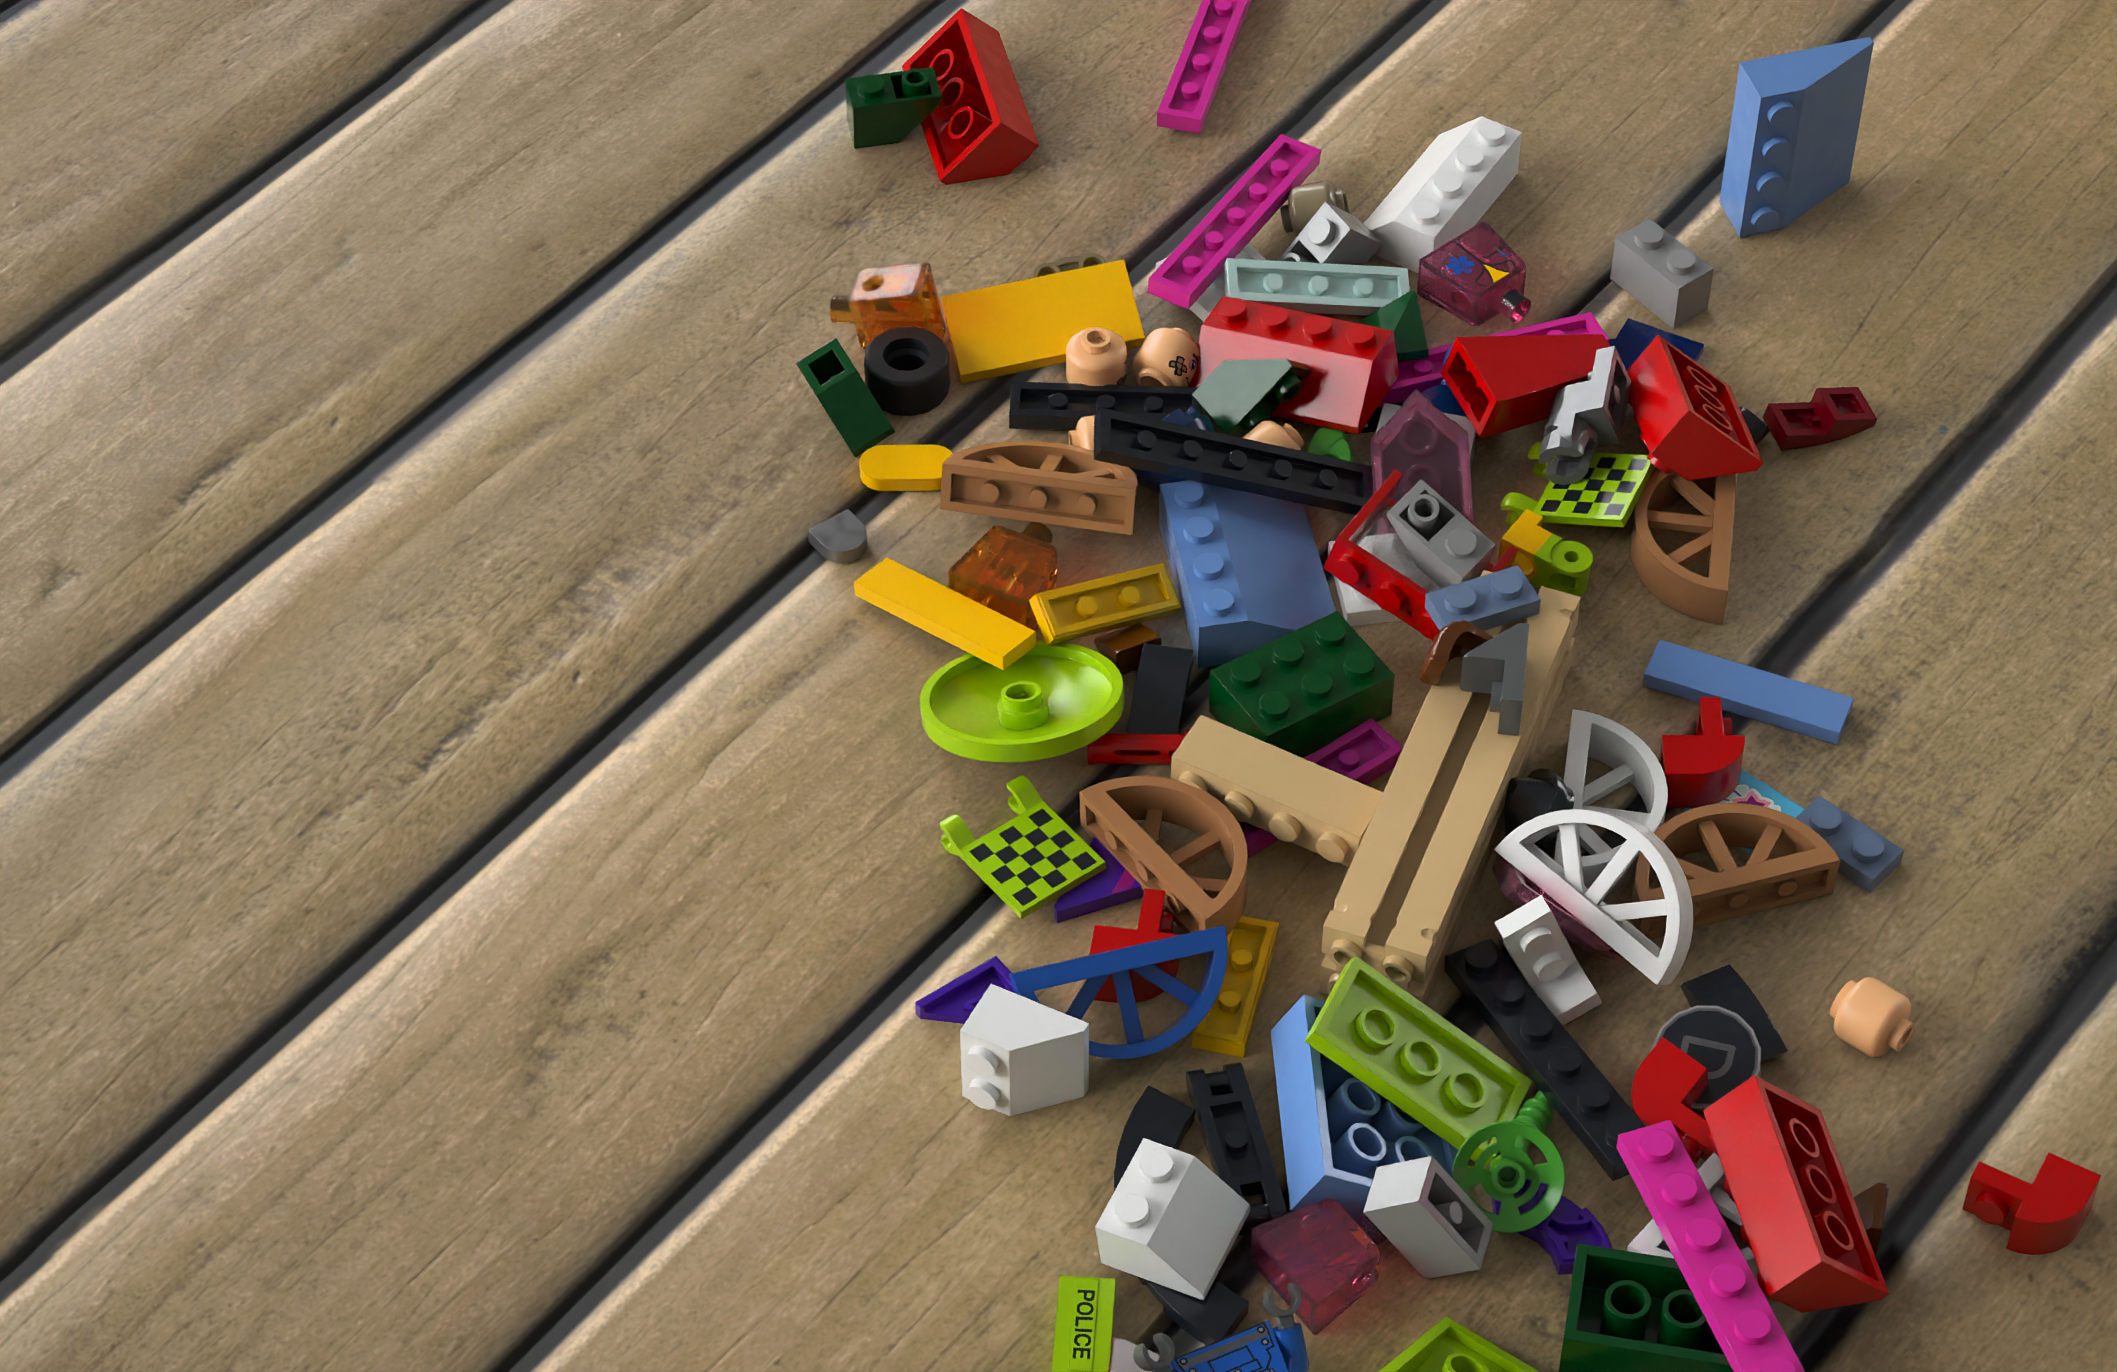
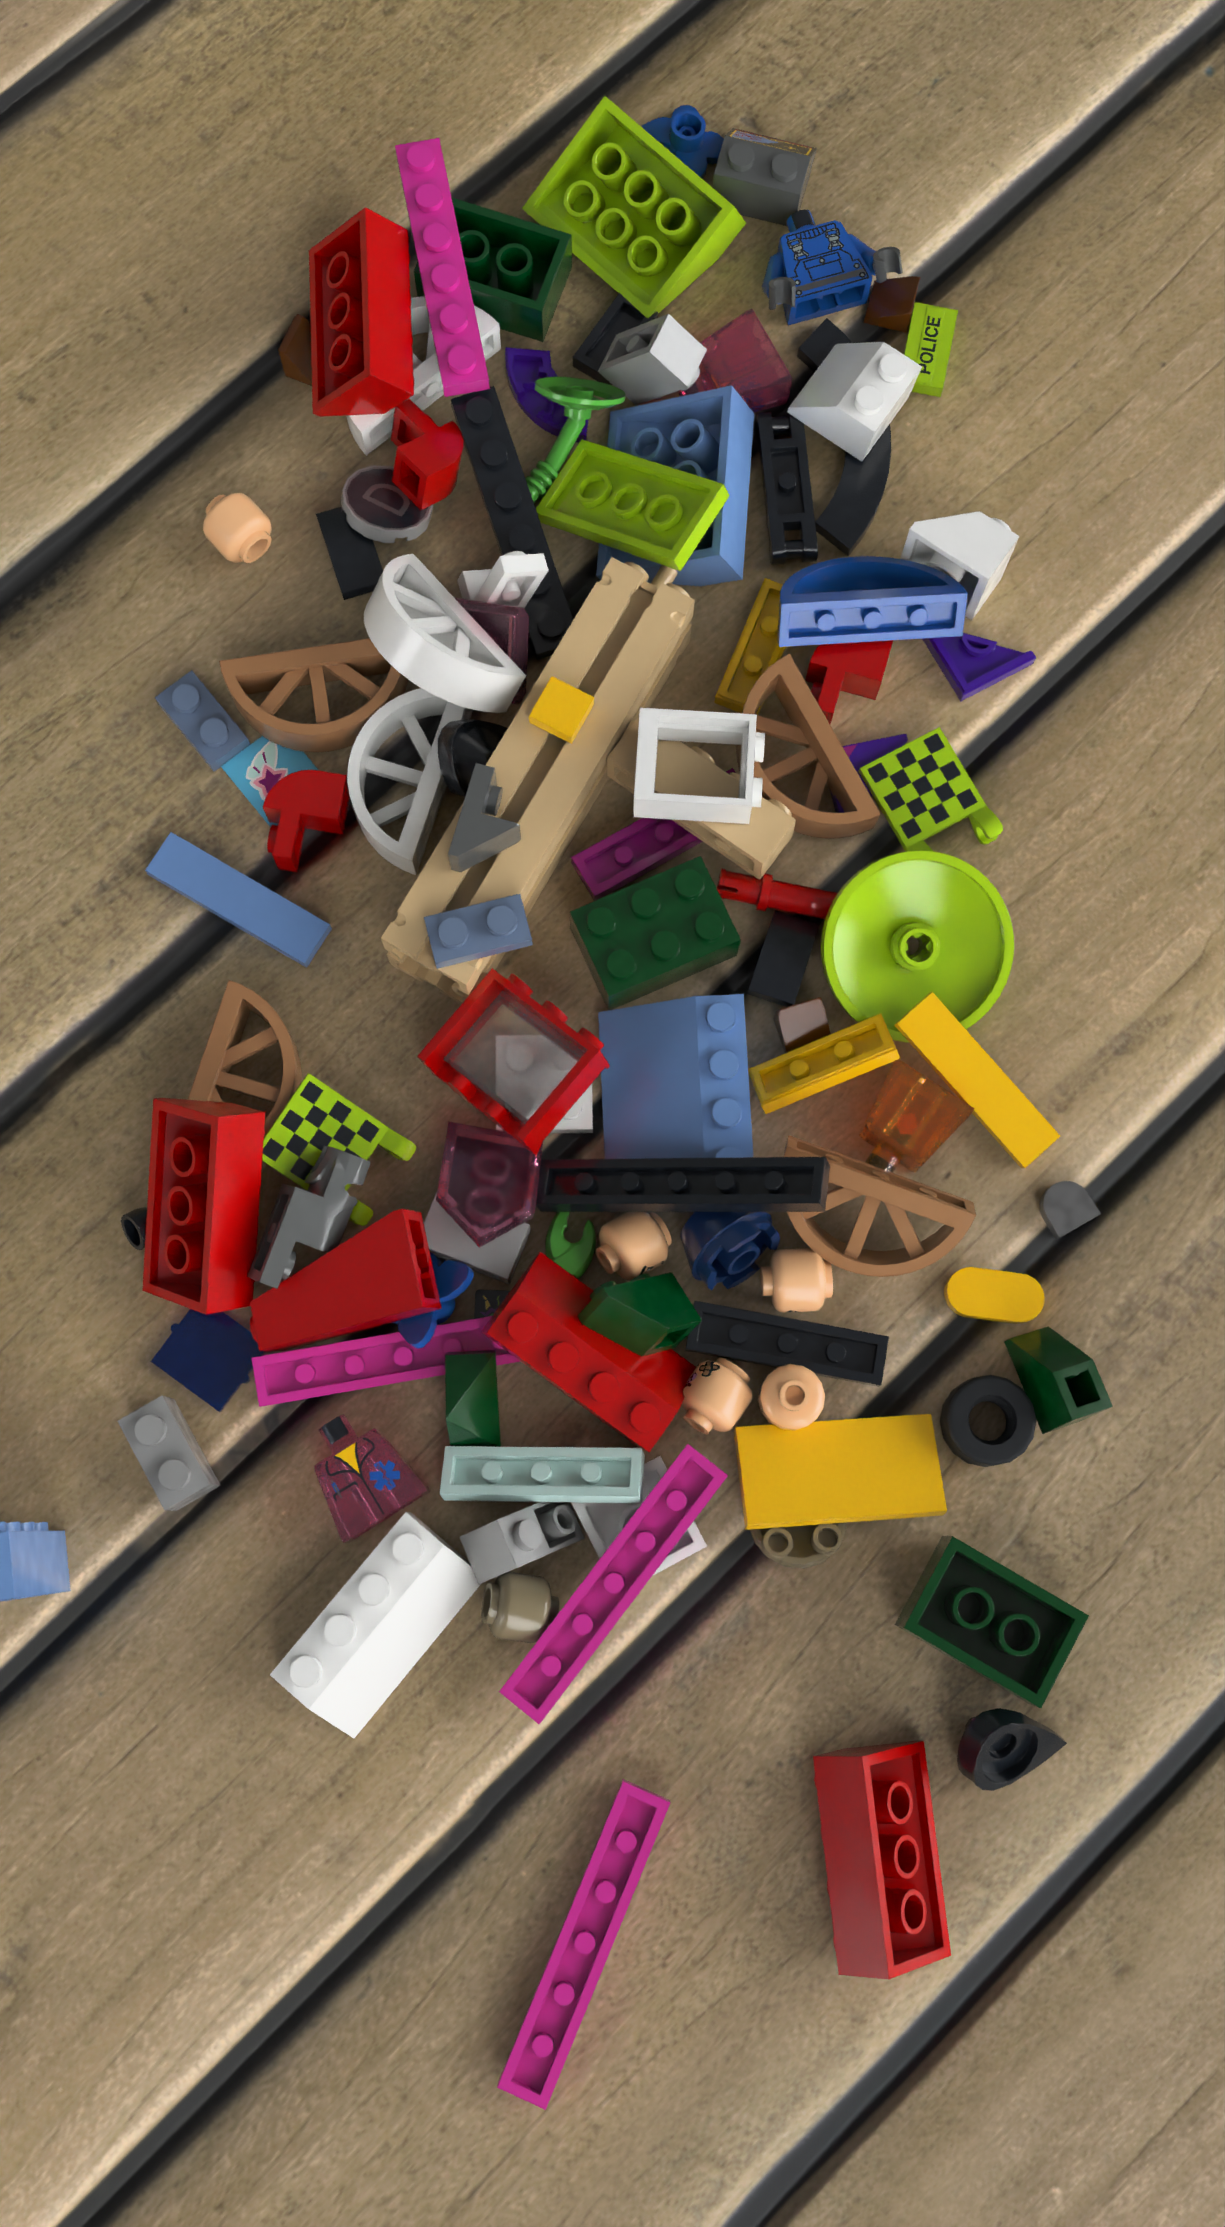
camera: 175 degrees left, 30 degrees up
clear orange torso [830,263,947,351] -> none
dark green slope [845,67,942,149] -> none
light grey slope [1387,479,1496,589] -> none
reddish brown hair [1420,620,1494,686] -> none
leg [1498,509,1593,597] -> none
dark red slope [1762,387,1877,450] -> none
red brick [1962,1152,2101,1255] -> none
none -> yellow tile [529,676,594,744]
none -> black tile [573,293,658,385]
none -> white window [634,708,765,824]
none -> dark green brick [895,1536,1089,1708]
none -> black piece [957,1708,1067,1791]

